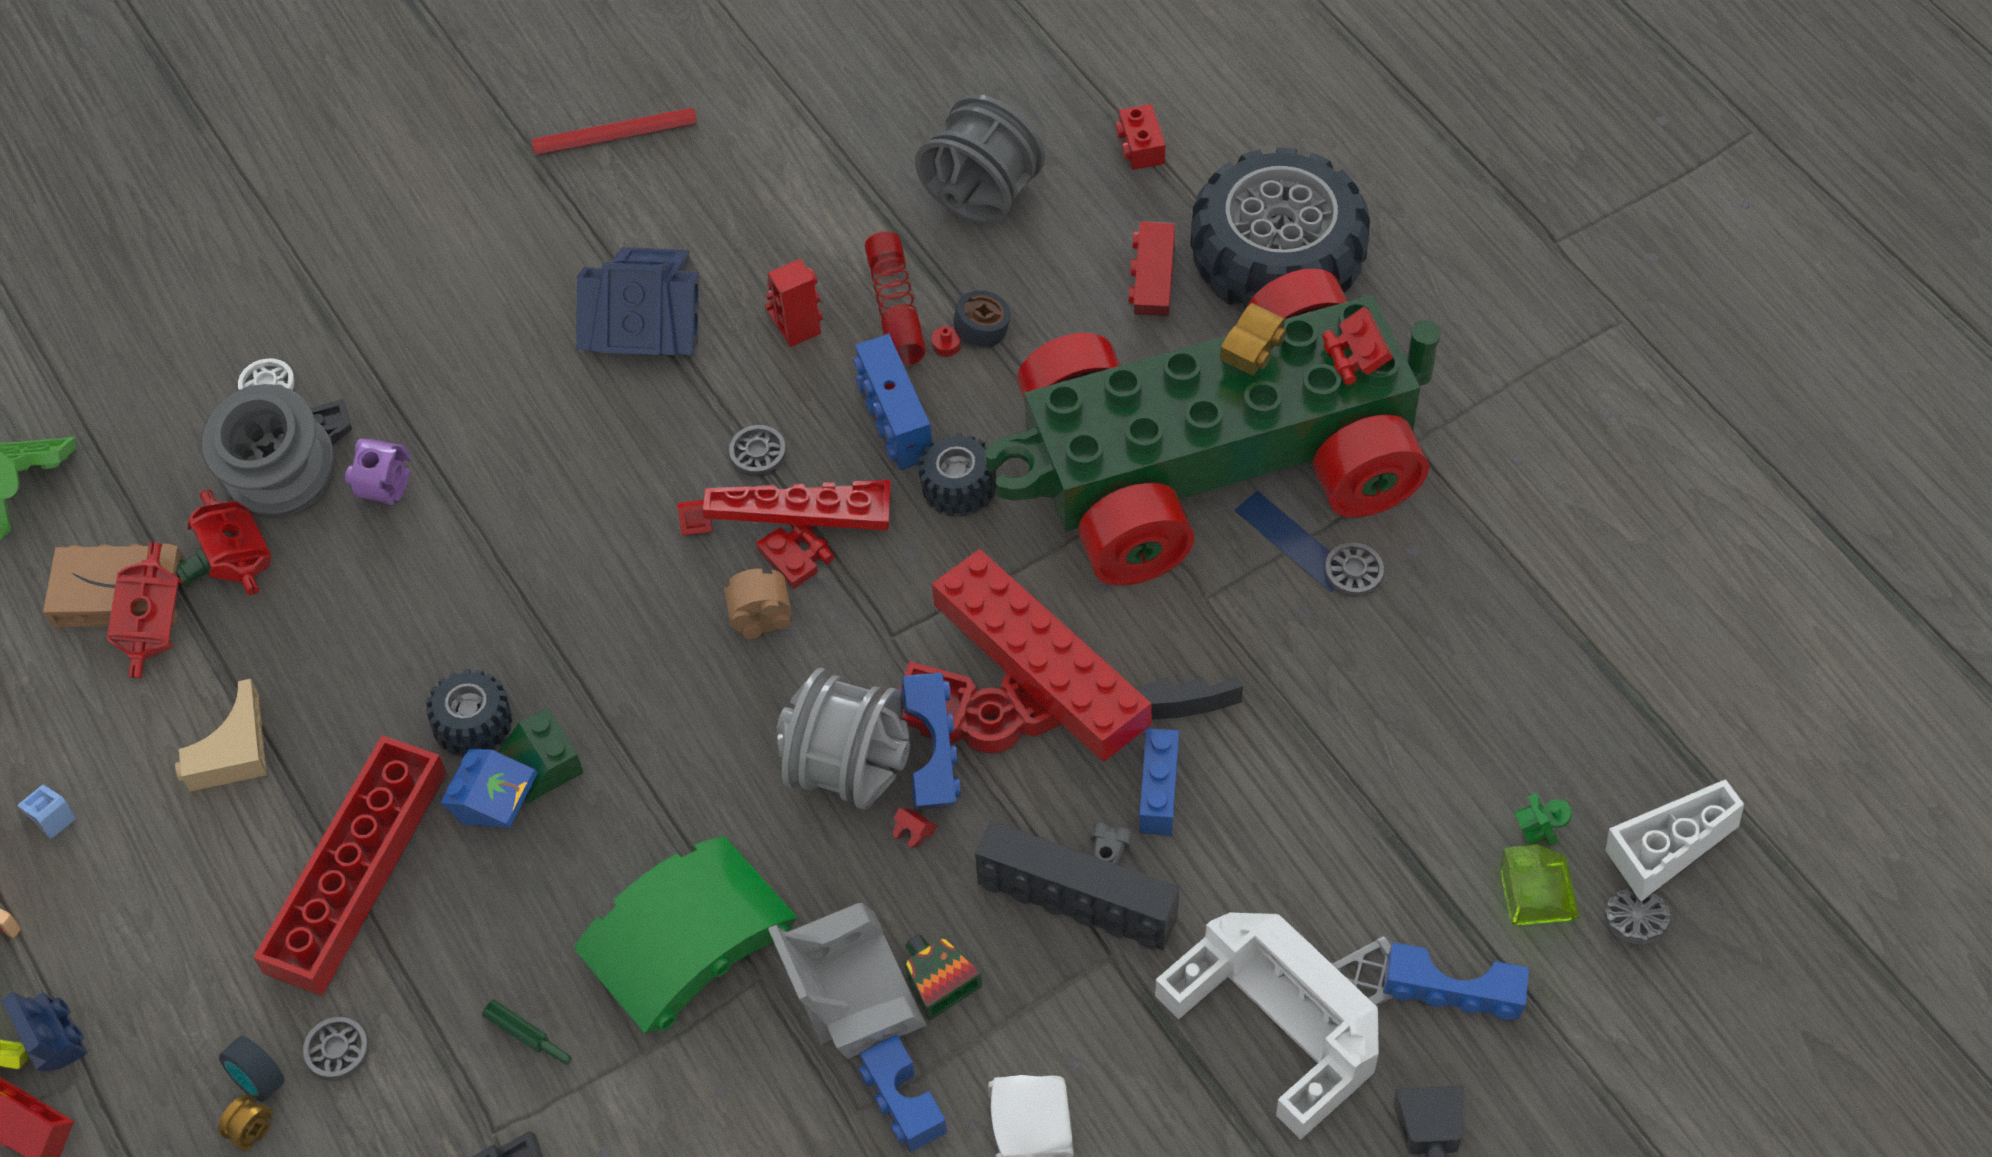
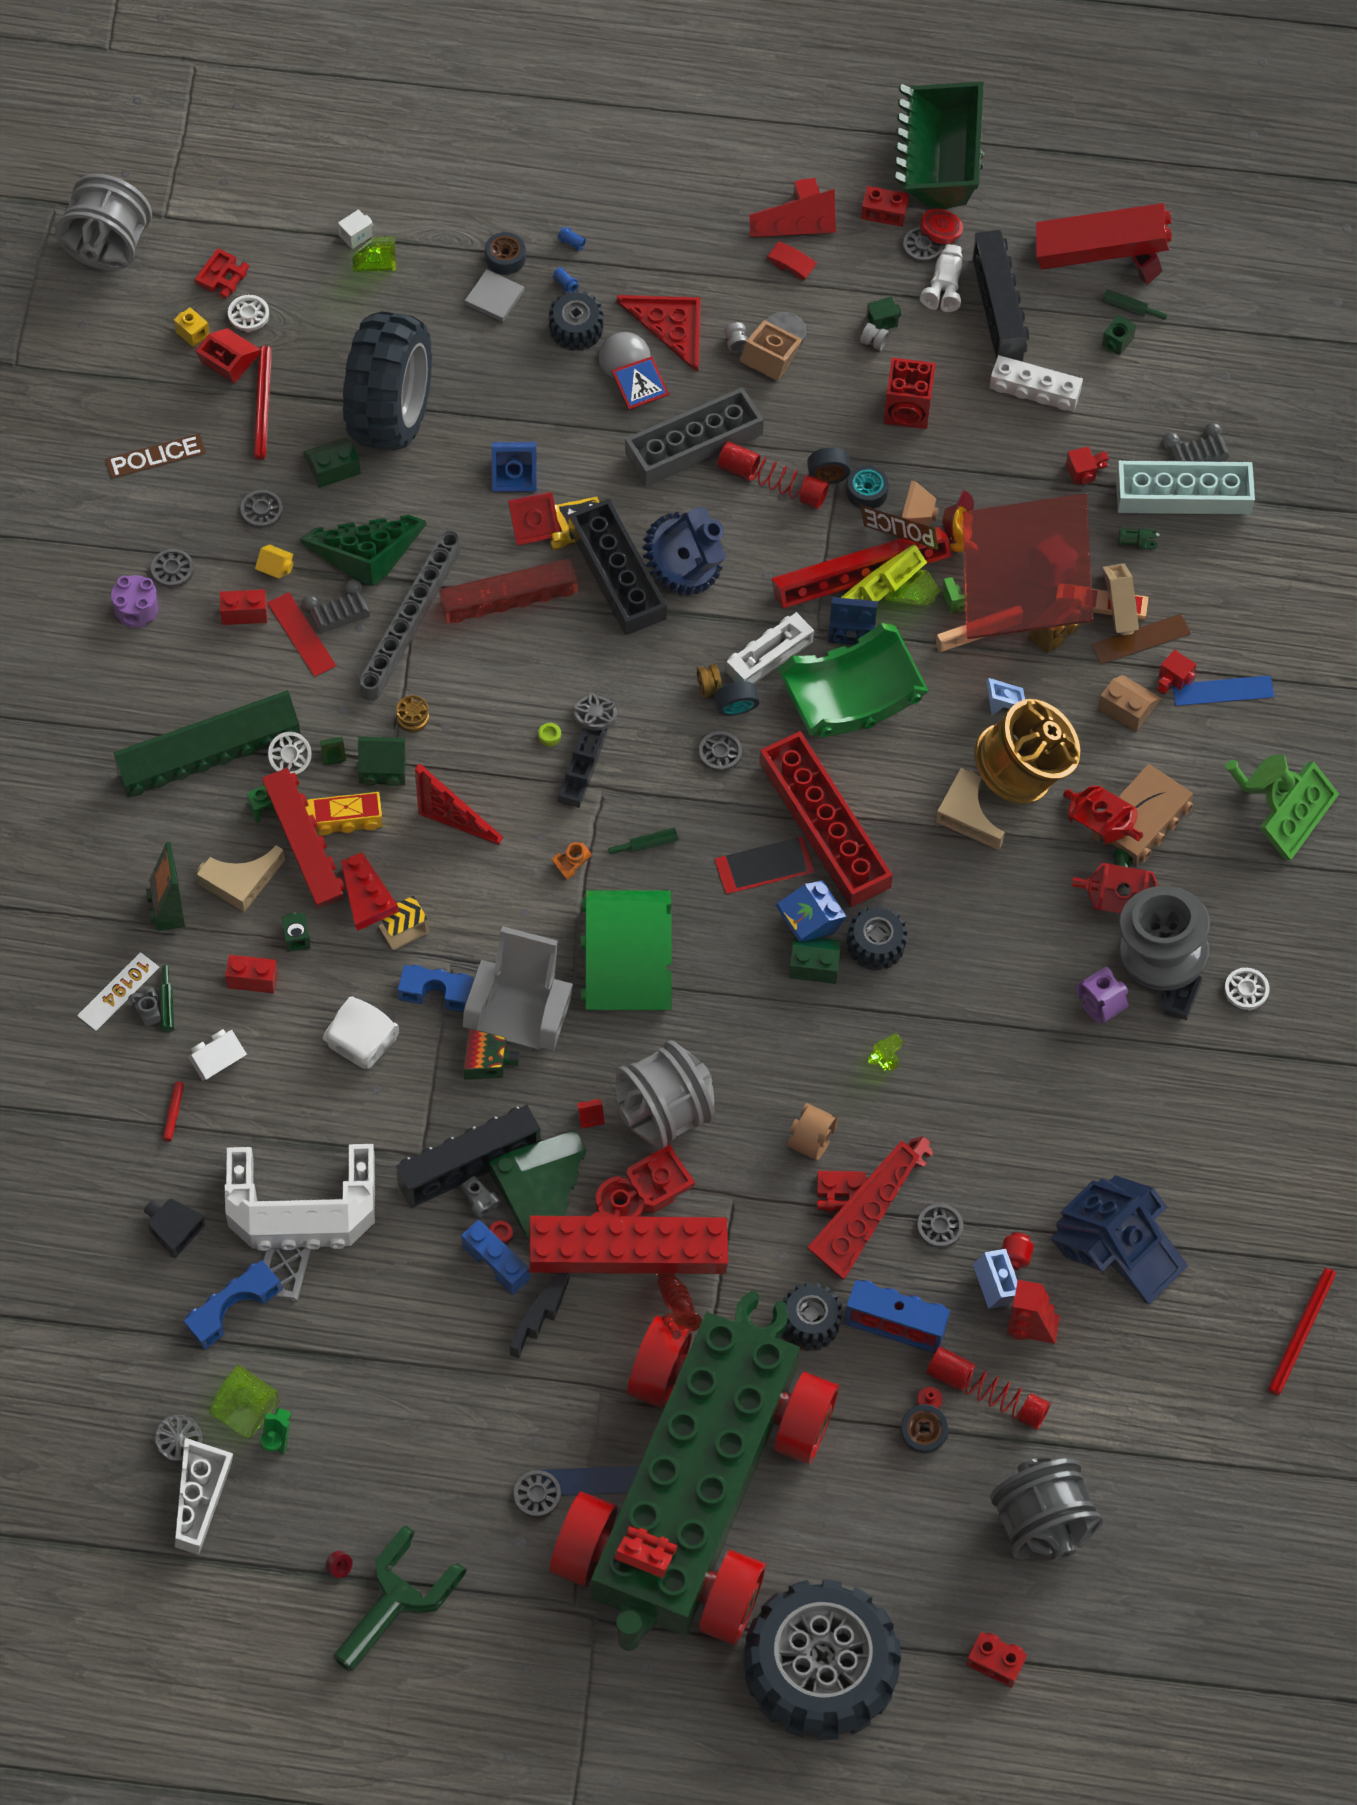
camera: 125 degrees right, 5 degrees up
blue arch [901,673,960,810] -> none
red wedge [1128,221,1175,316] -> none
pearl gold brick [1220,303,1287,375] -> none
none -> dark red tile [326,1550,353,1578]
none -> dark green piece [333,1525,467,1672]
none -> dark green slope [489,1130,587,1242]
none -> red tile [489,1221,513,1245]
none -> orange plate [551,842,592,880]
none -> clear red piece [657,1272,702,1339]
none -> black sticker [715,837,814,894]
none -> white brick [726,612,814,684]
none -> green panel [777,623,929,738]
none -> clear neon green piece [868,1033,903,1071]
none -> light blue brick [973,1249,1017,1309]
none -> pearl gold wheel [974,699,1080,804]
none -> red head [1001,1232,1034,1271]

